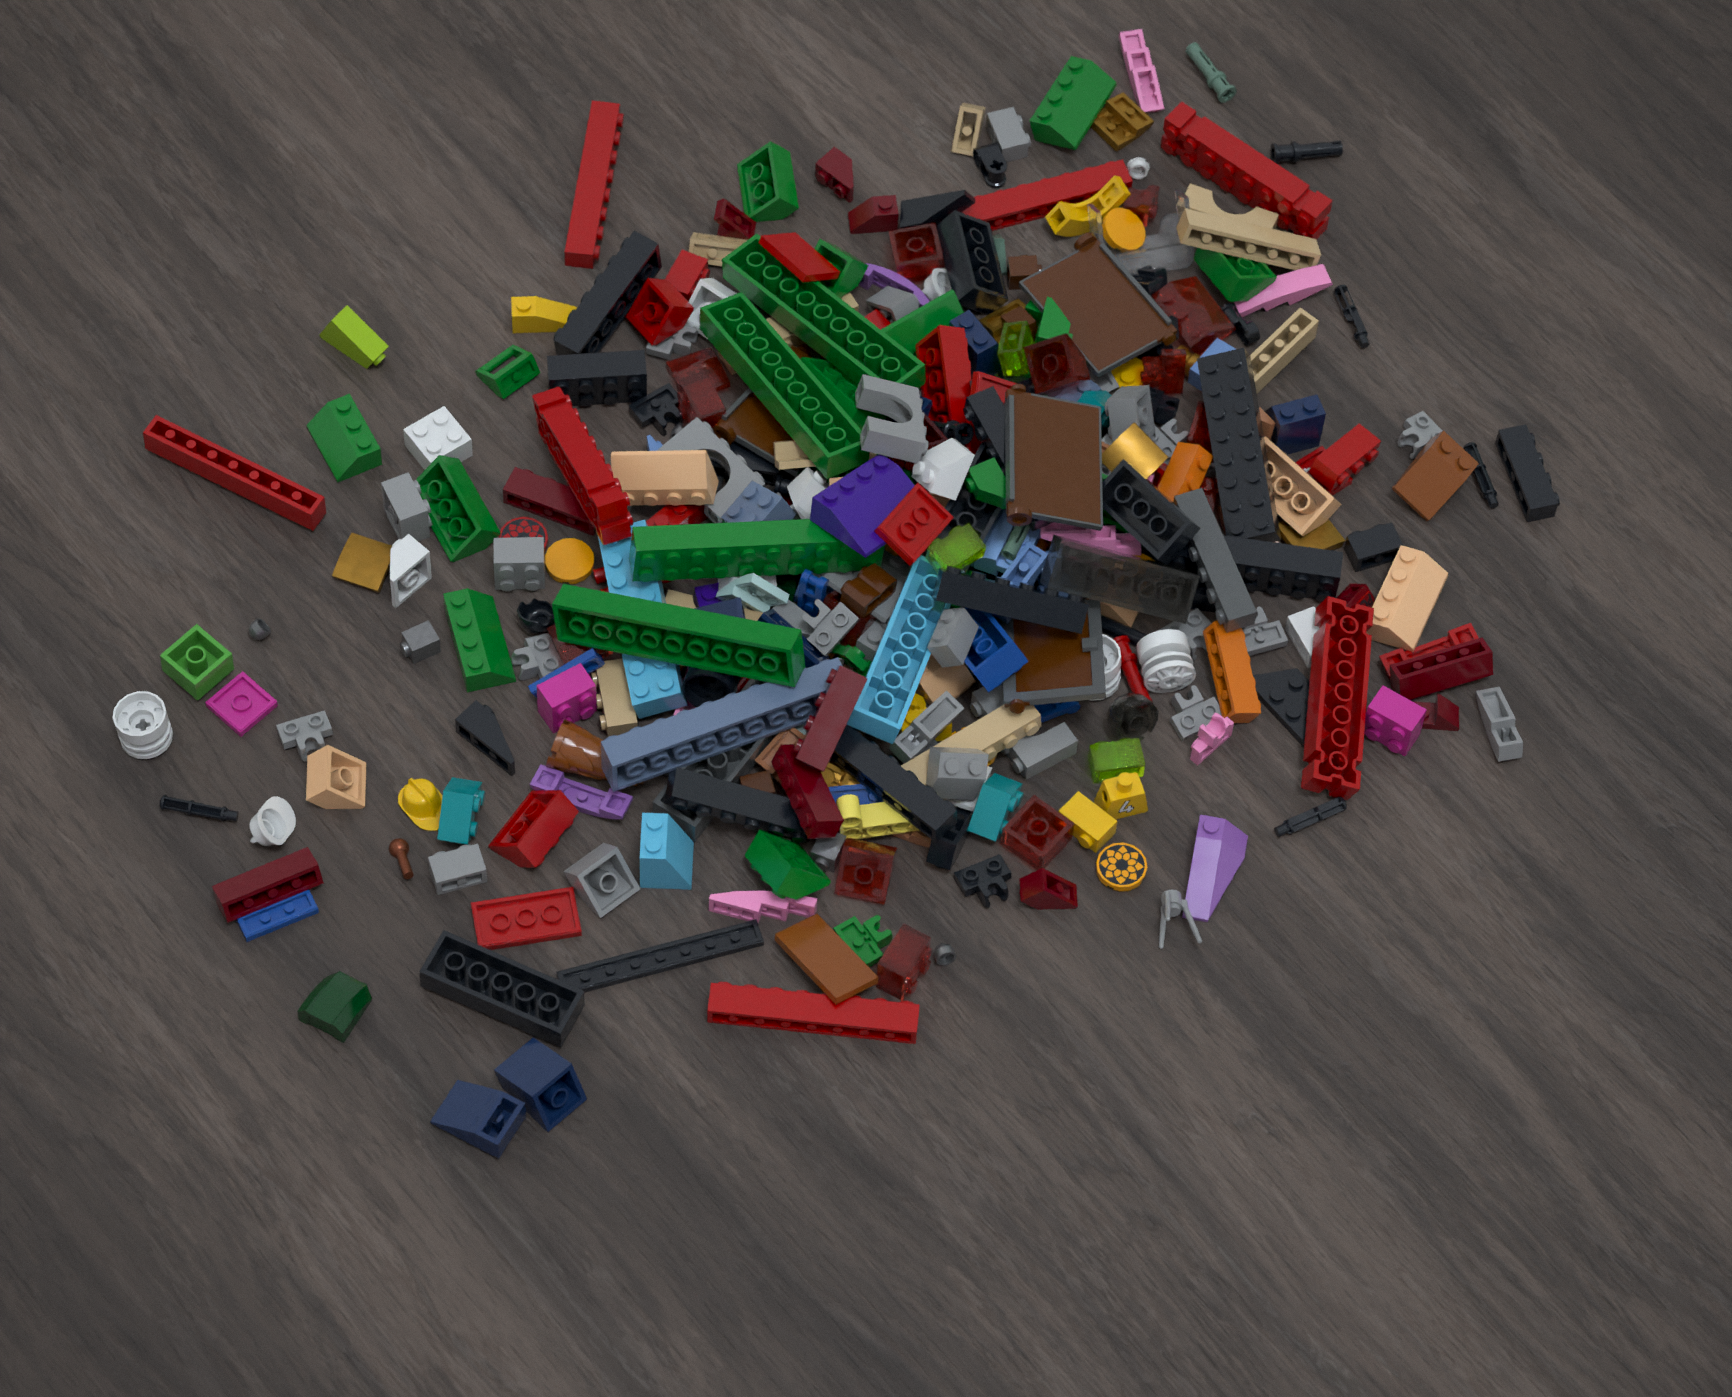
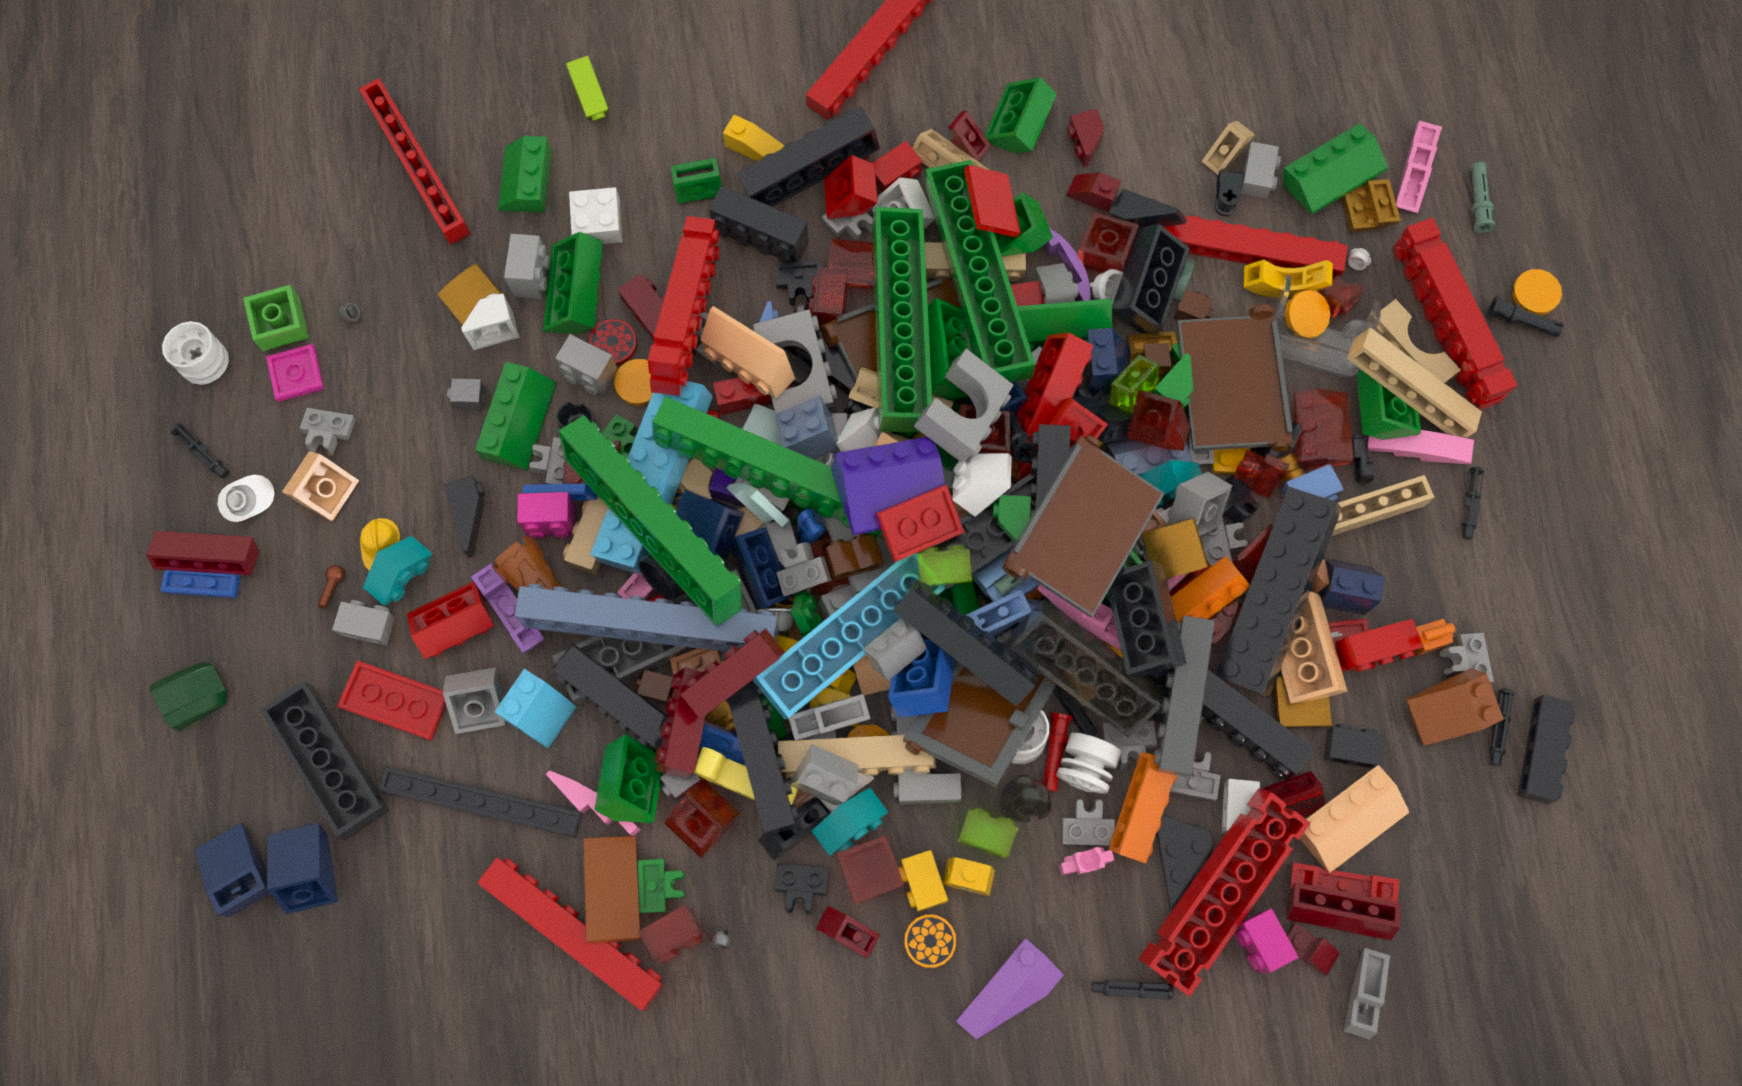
camera: 35 degrees right, 15 degrees up
black plate [1130,265,1168,295] -> none
light grey plant [1159,889,1202,949] -> none
none -> orange brick [1415,619,1455,656]
none -> light orange tile [1512,269,1562,315]

